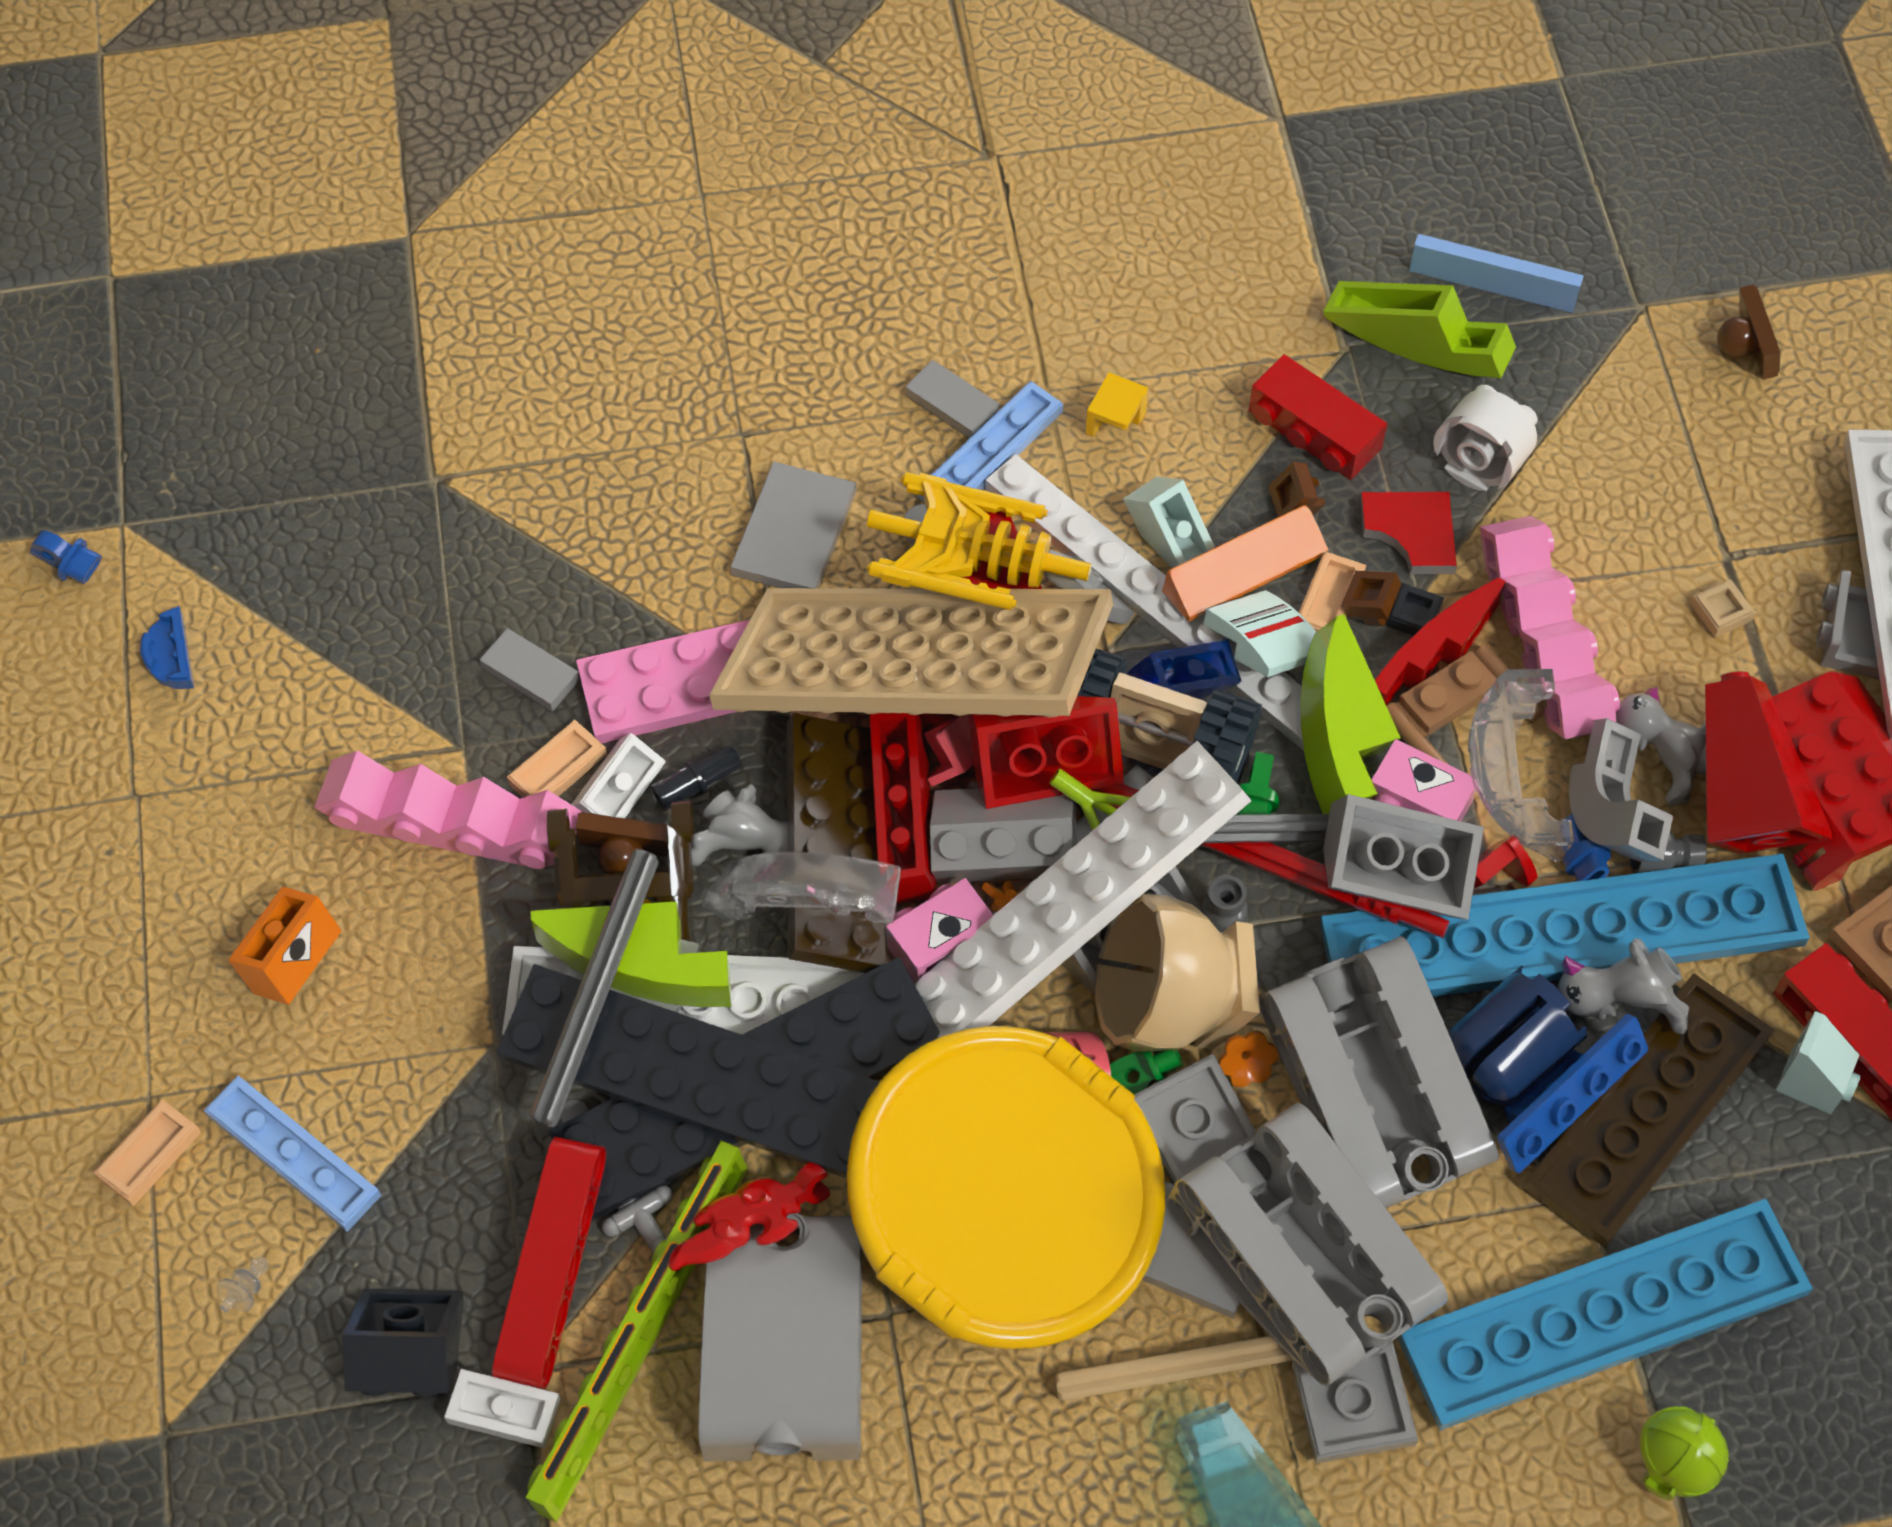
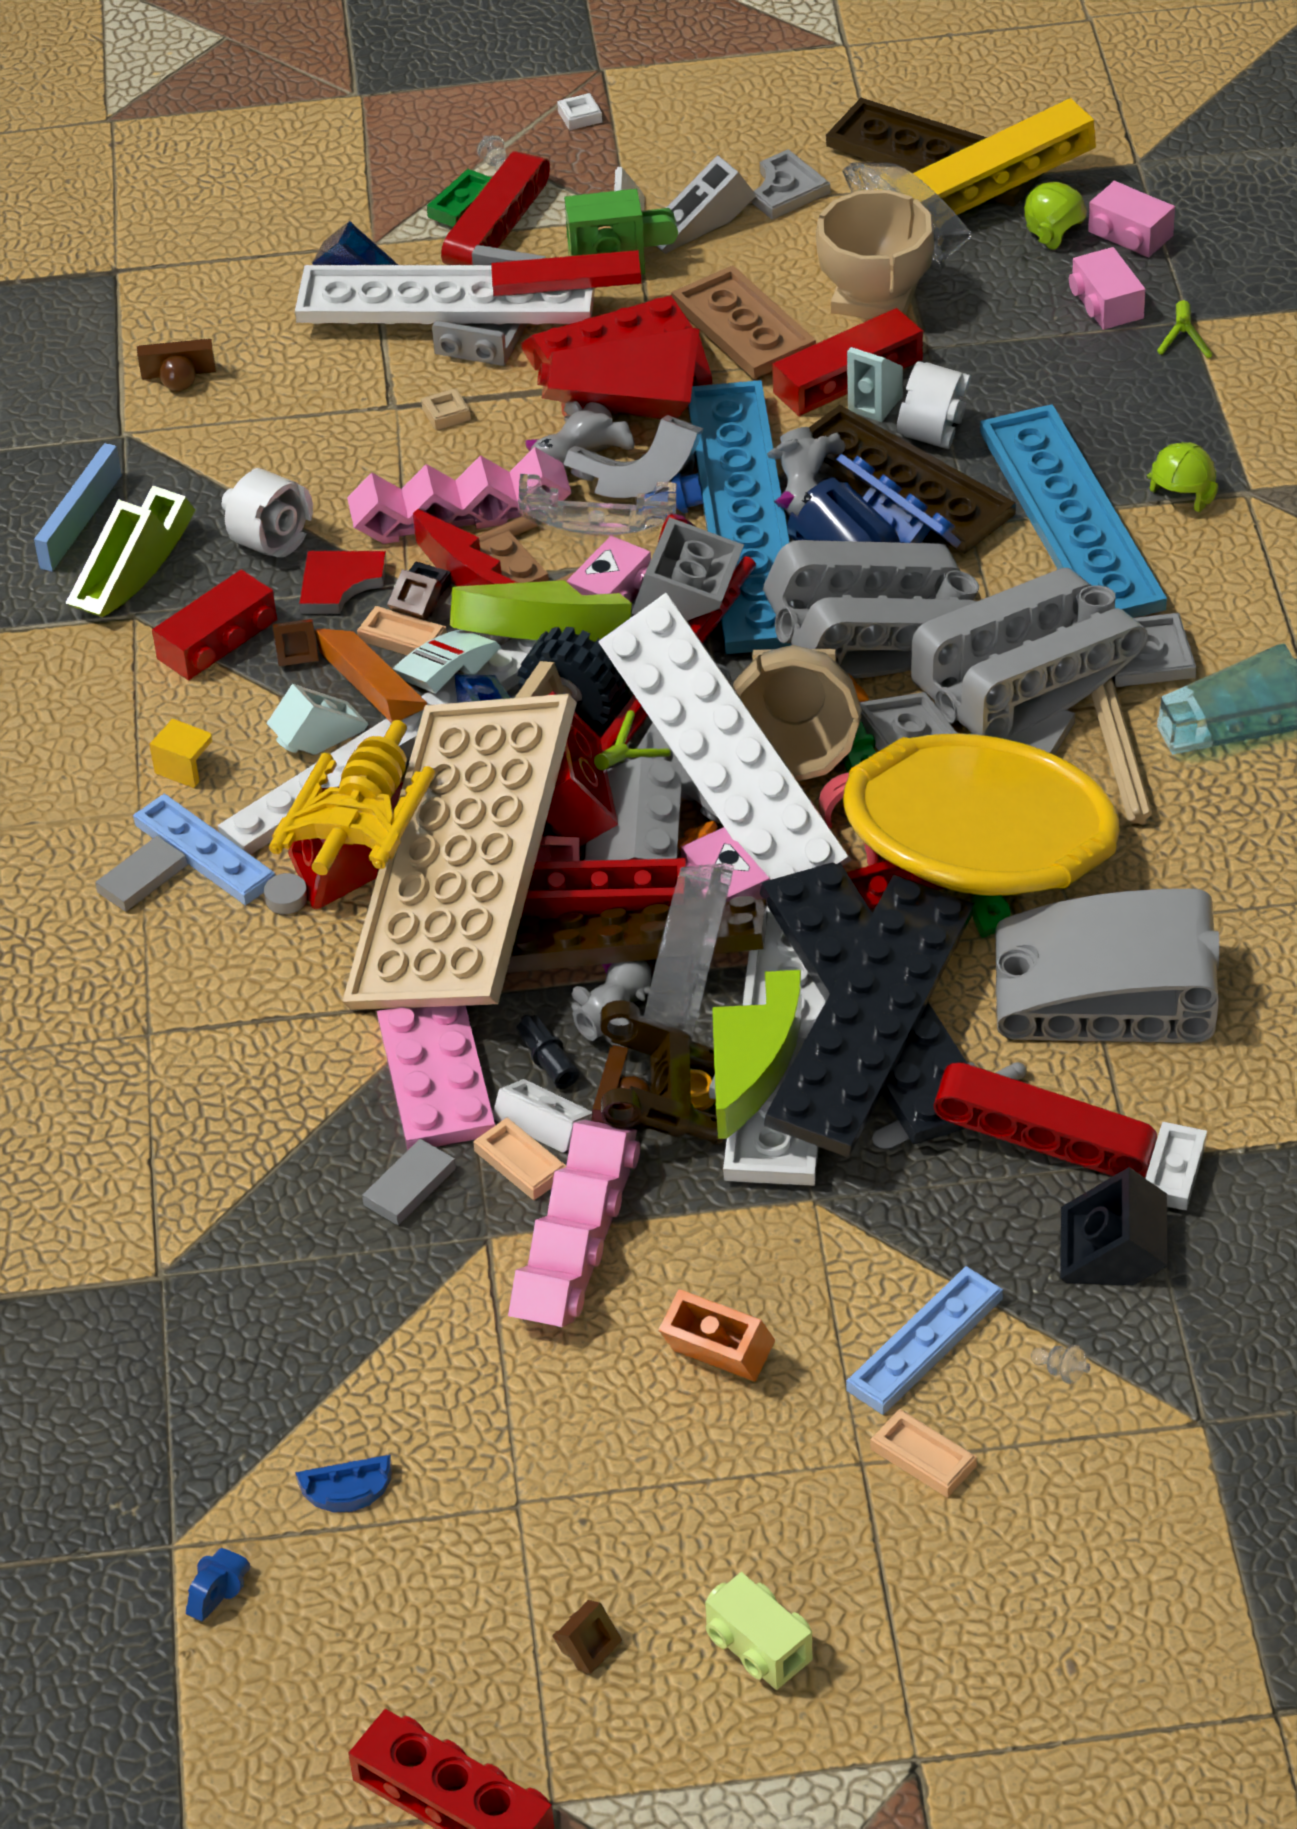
camera: 85 degrees left, 15 degrees down
lime plate [526,1141,748,1523] -> none
dark grey axle [530,849,658,1127] -> none
red piece [668,1162,831,1271] -> none
light grey tile [731,461,857,588] -> none
none -> white brick [896,361,971,449]

